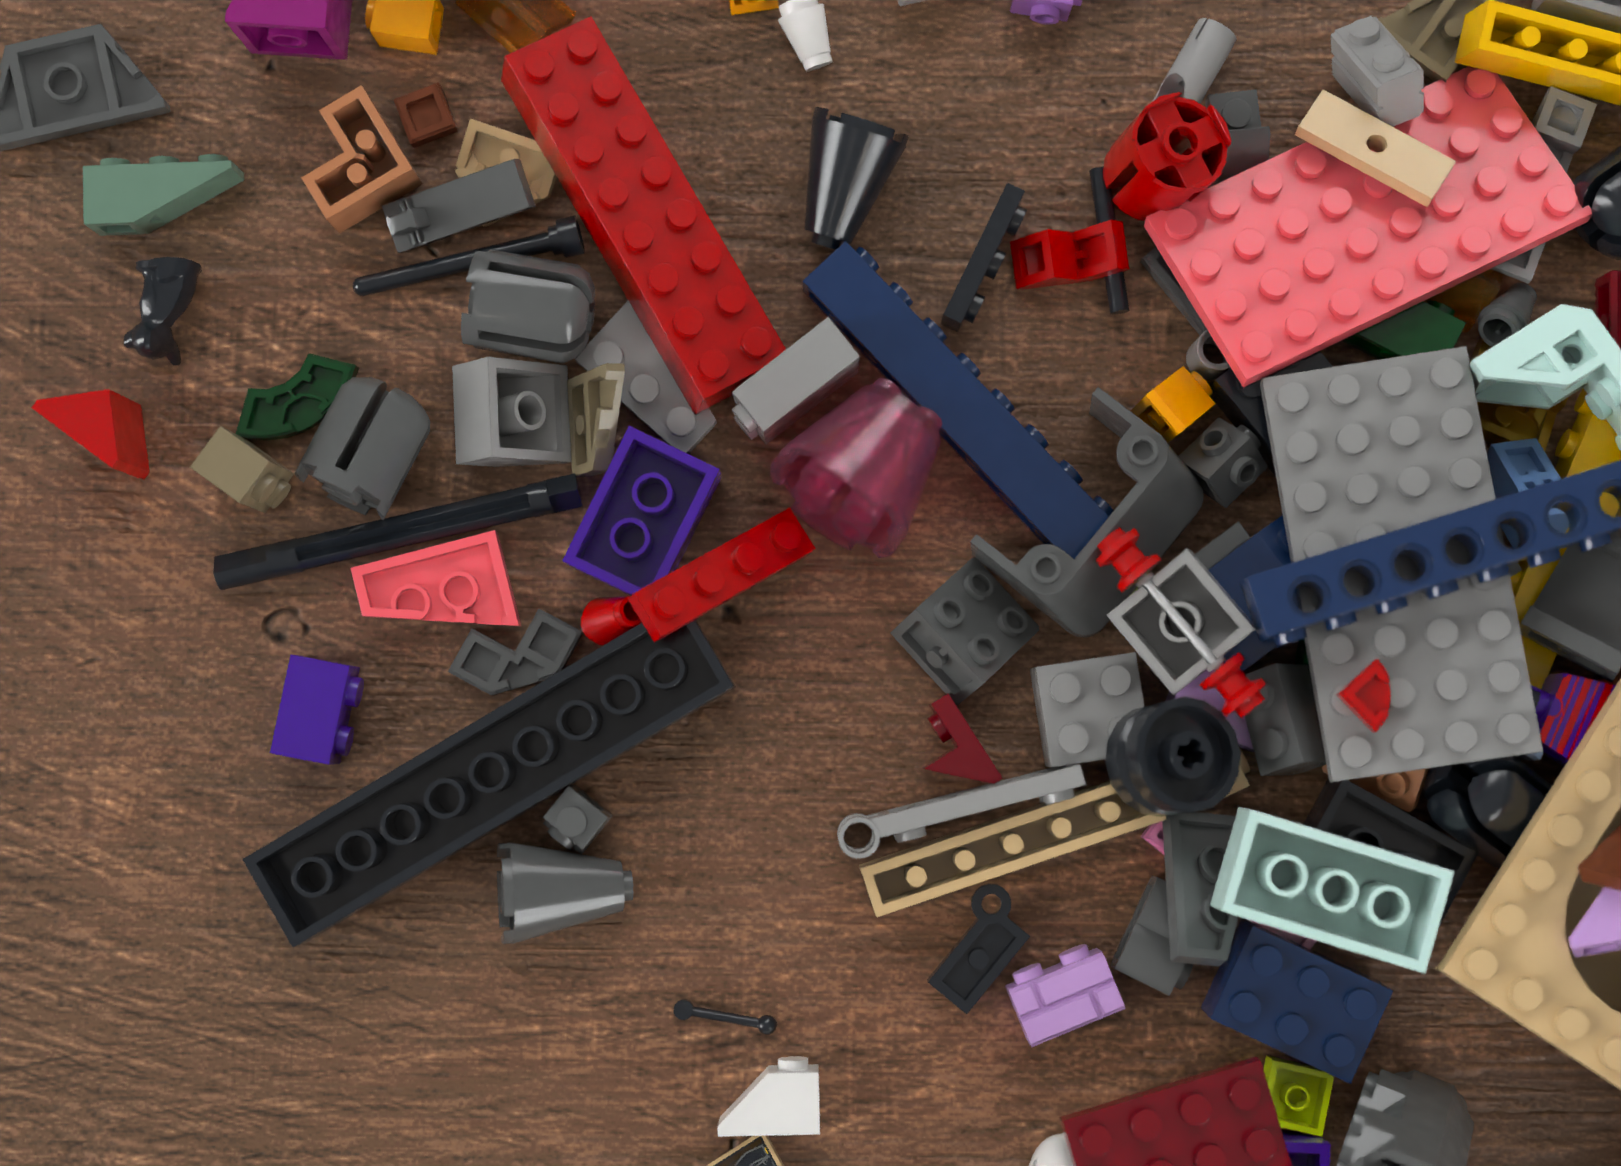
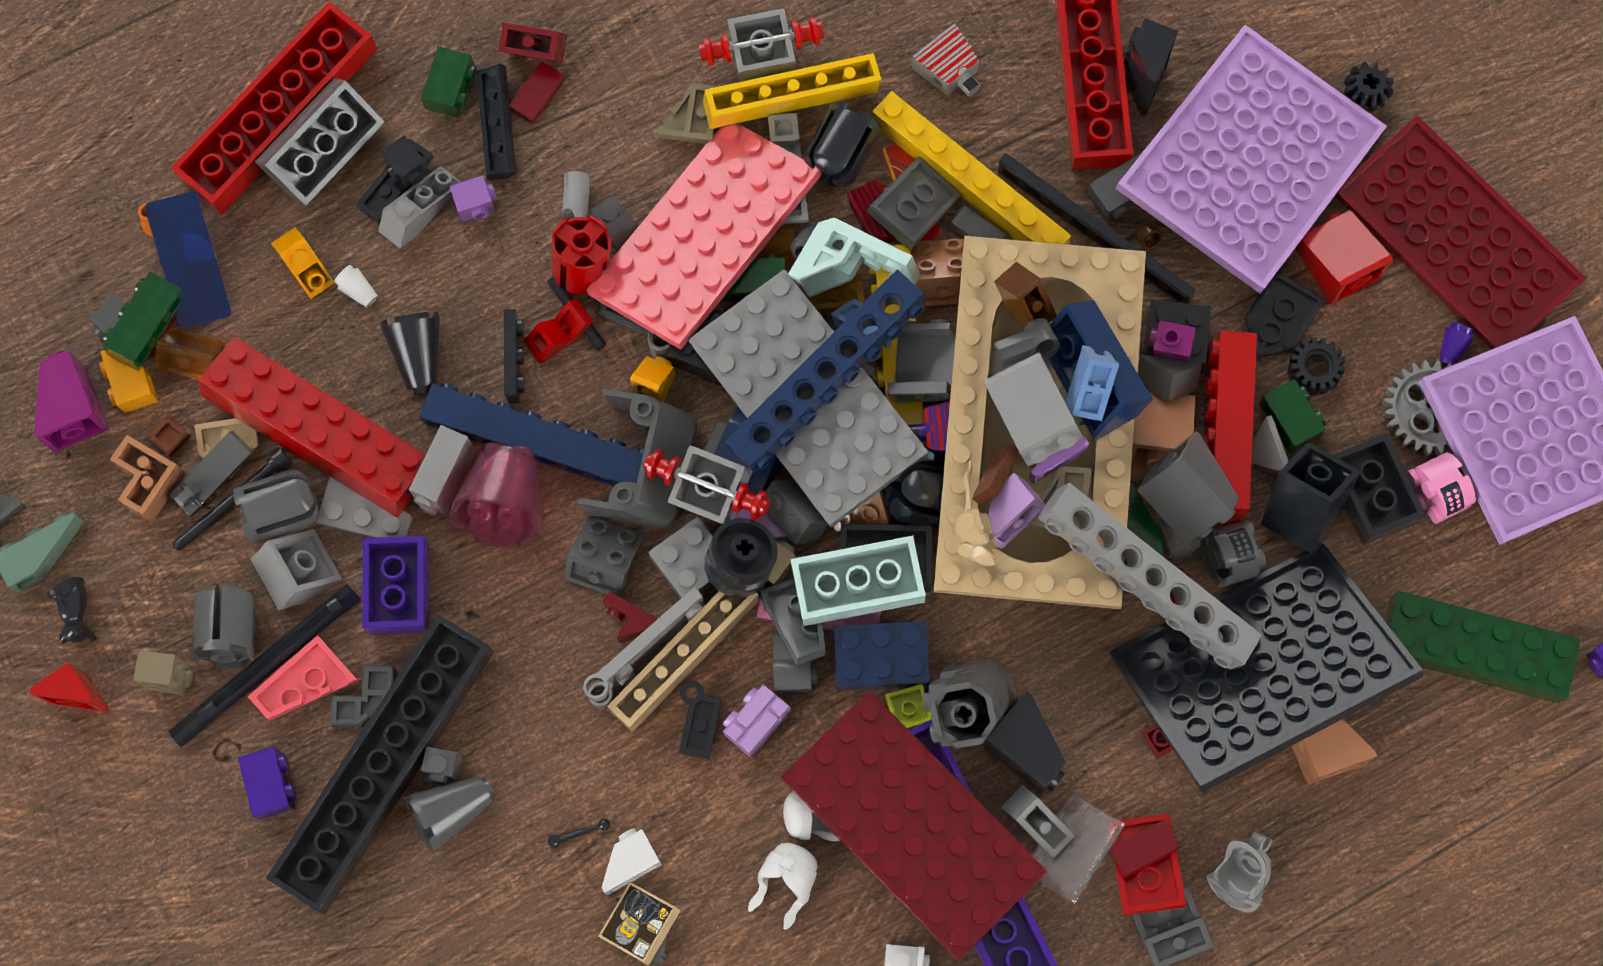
camera: 25 degrees left, 10 degrees down
dark green tile [236,353,359,441] -> none
dark tan wing [567,363,625,477] -> none
red cone [581,596,642,646] -> none
red plate [628,507,816,643] -> none
dark grey brick [1178,417,1268,508] -> none
tan tile [1295,89,1456,207] -> none
light grey brick [1331,16,1424,127] -> none
red tile [1336,658,1391,733] -> none
none -> tan animal [955,461,998,566]

